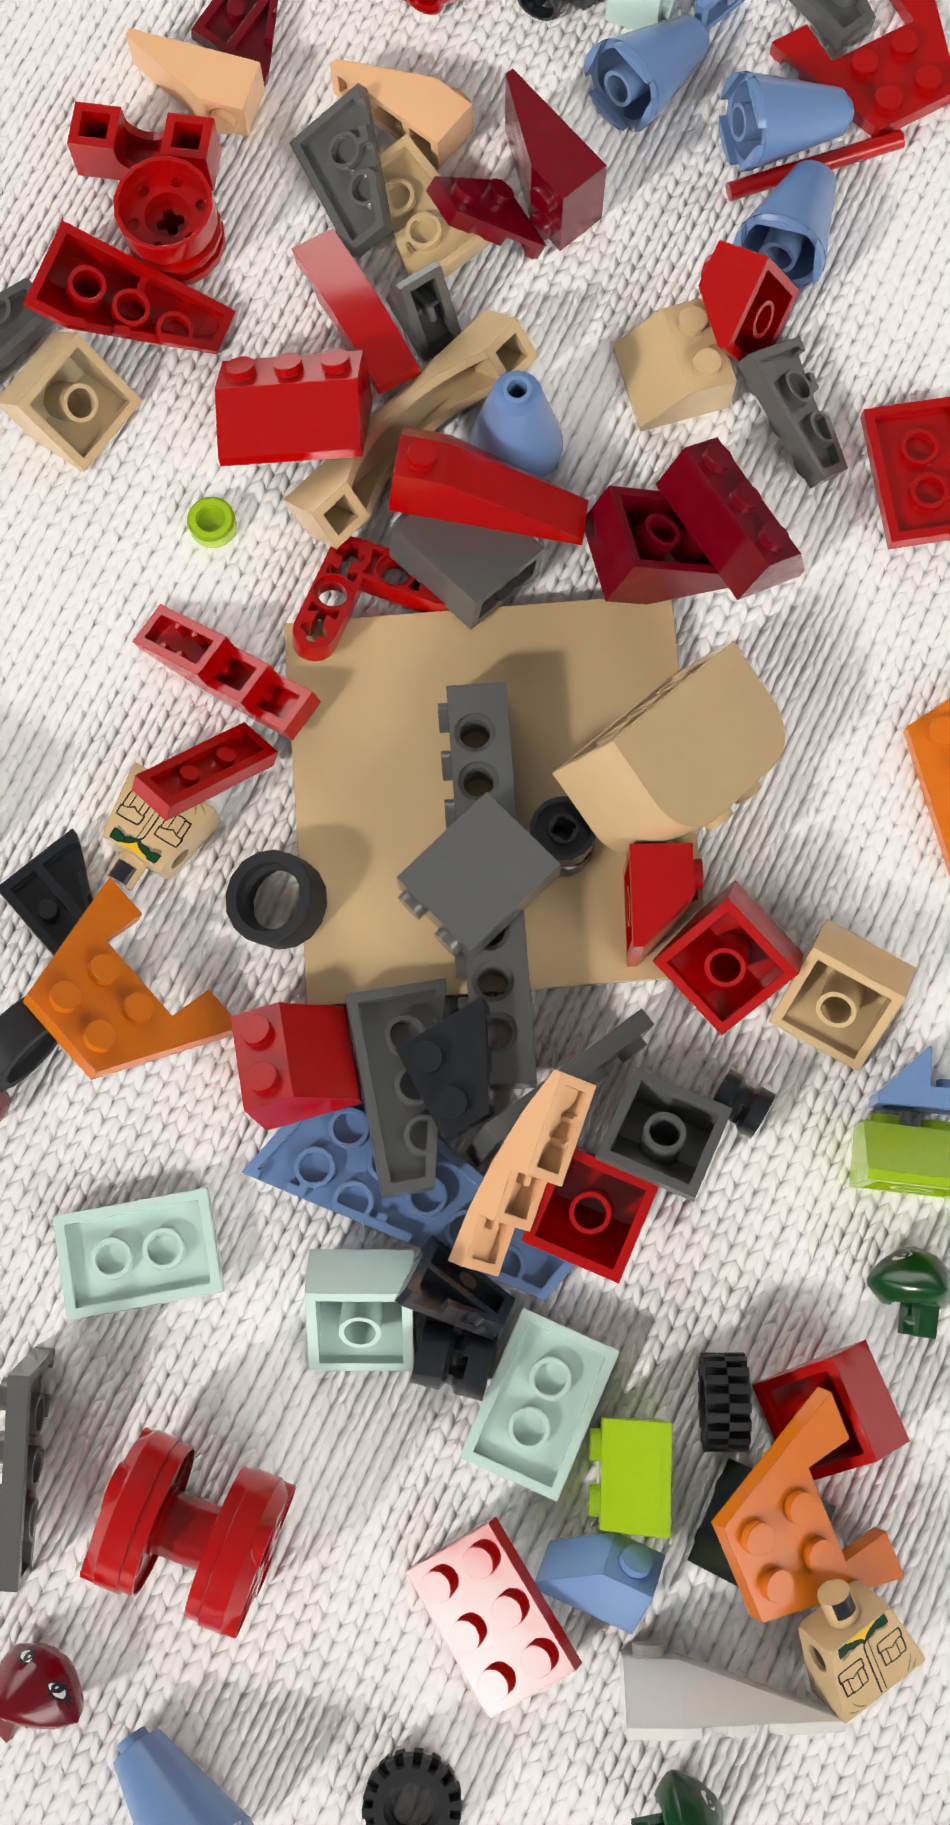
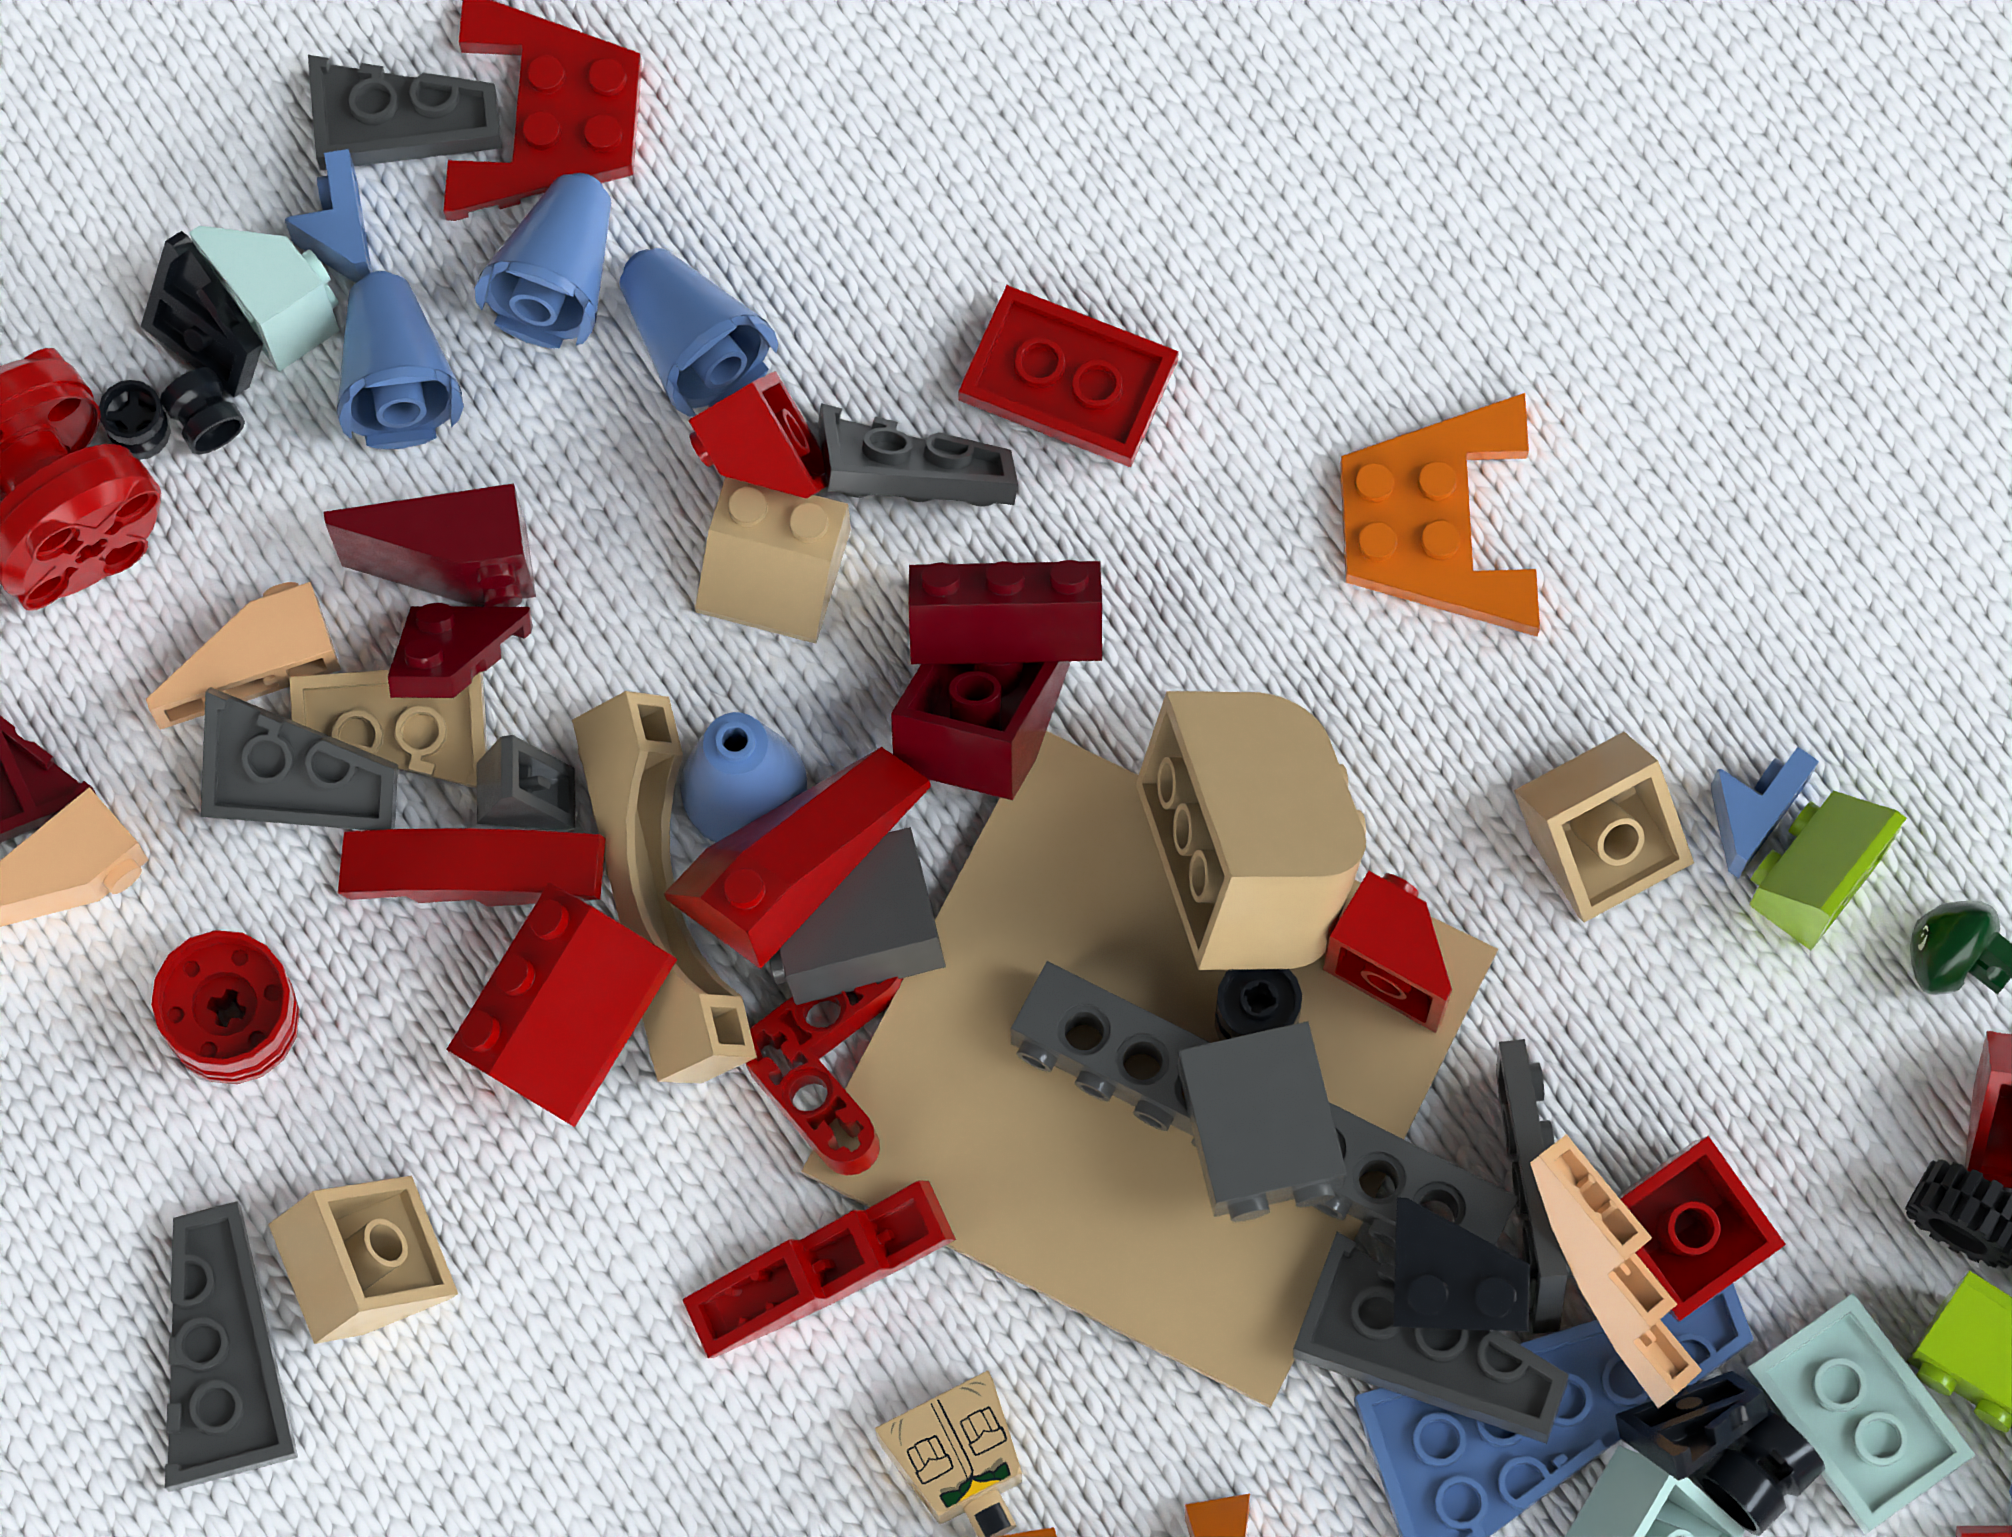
camera: 60 degrees left, 5 degrees down
red wedge [22,220,236,354] -> none
red arch [67,101,222,192] -> none
red plate [132,722,278,821] -> none
lime tile [187,497,237,548] -> none
black tyre [225,849,327,950] -> none
red slope [230,1002,363,1131] -> none
dark grey slope [595,1067,733,1202] -> none
red slope [653,880,804,1035] -> none
black wheel [712,1068,776,1139] -> none
red bar [725,129,905,201] -> none

